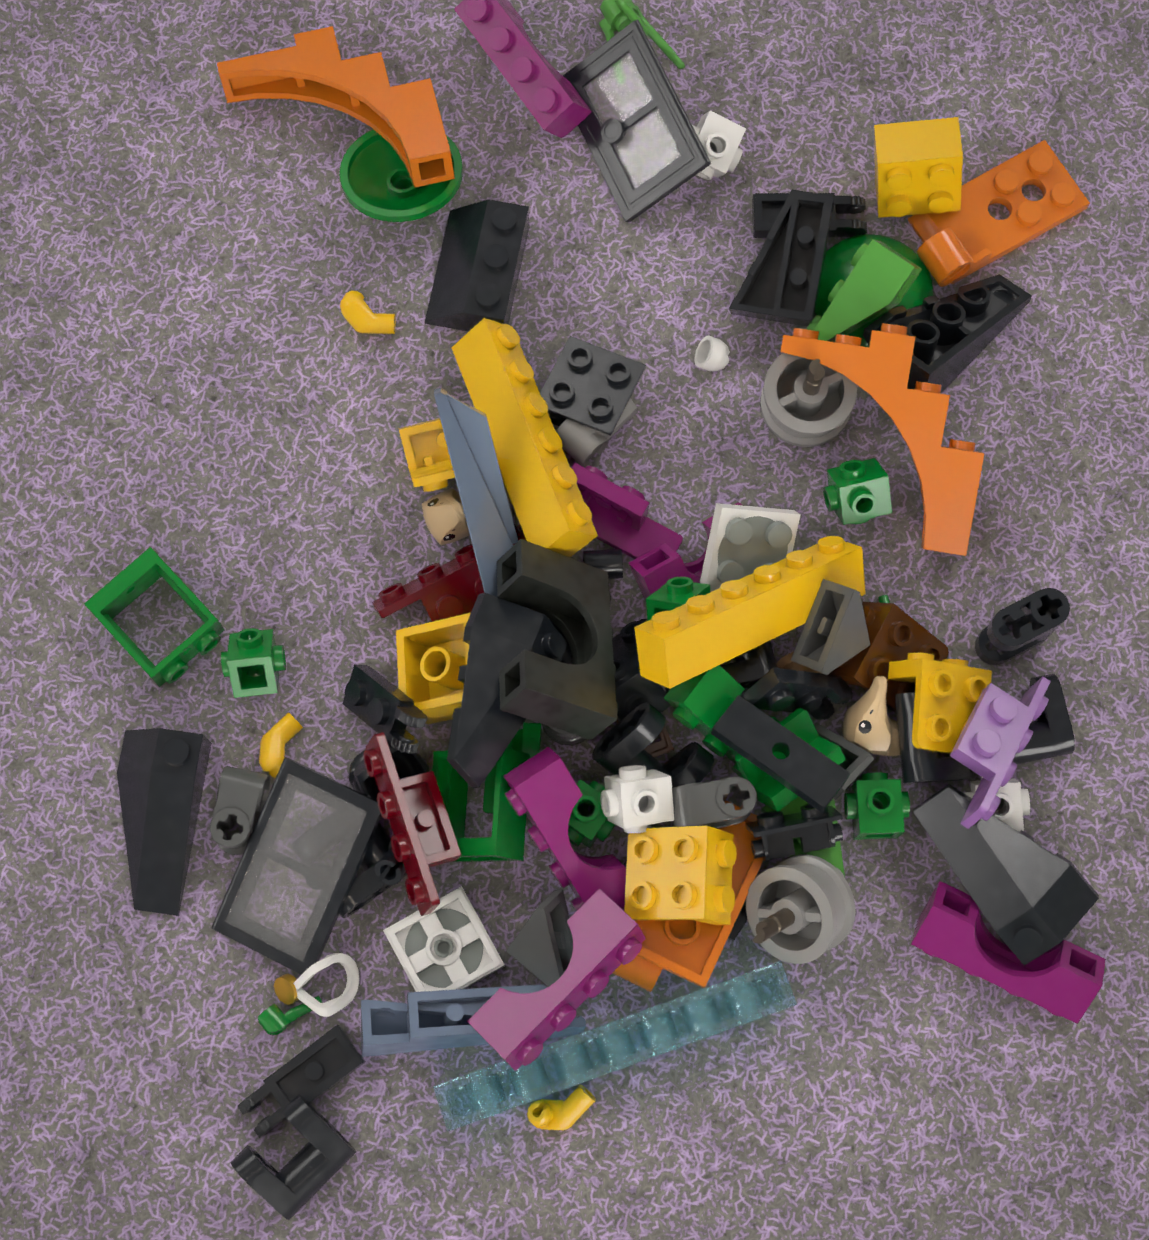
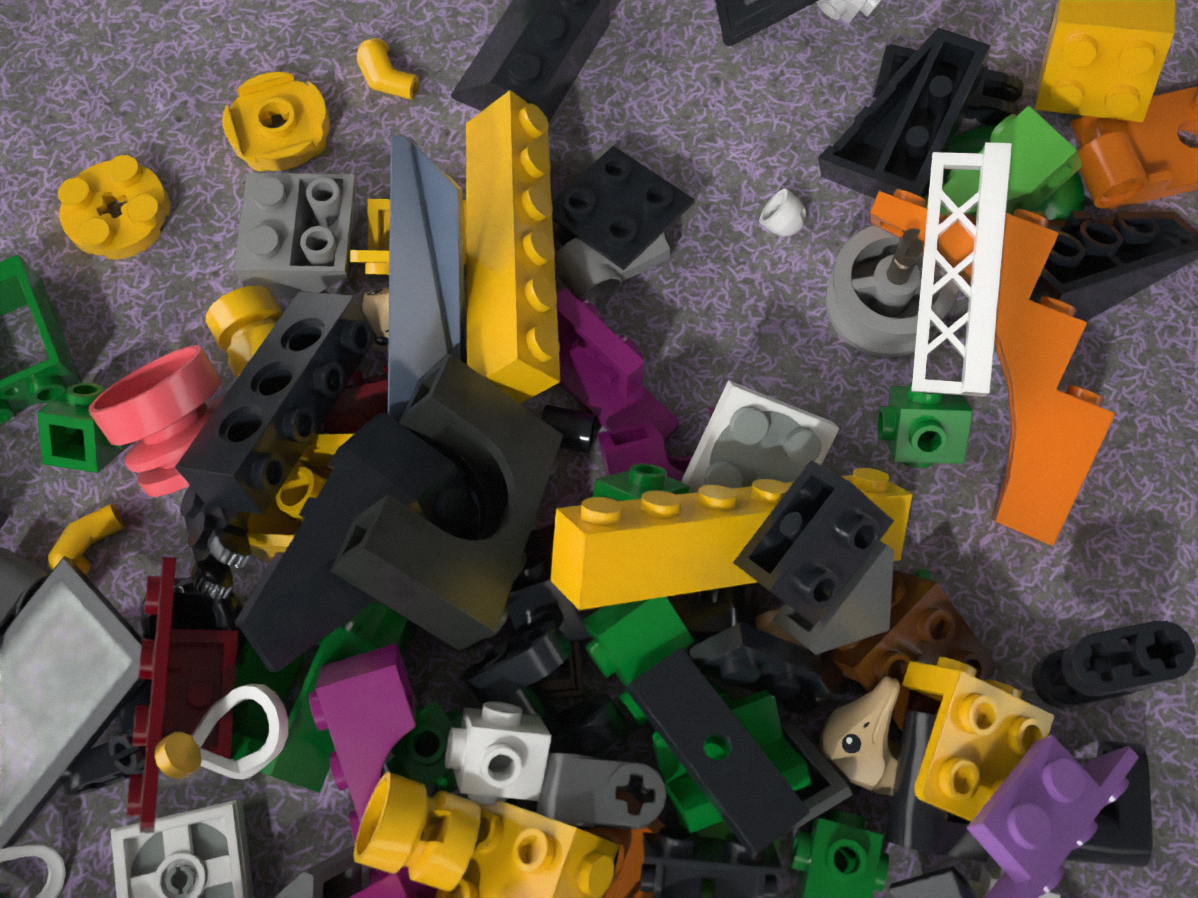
camera: 20 degrees right, 5 degrees down
none -> yellow plate [58,155,170,259]
none -> coral wheel [89,345,224,497]
none -> white piece [155,683,288,780]
none -> black brick [175,292,377,515]
none -> yellow wheel [206,285,283,379]
none -> yellow plate [222,72,330,172]
none -> light grey slope [234,173,357,299]
none -> yellow wheel [354,772,480,891]
none -> black brick [733,460,894,625]
none -> white fence [911,143,1012,397]

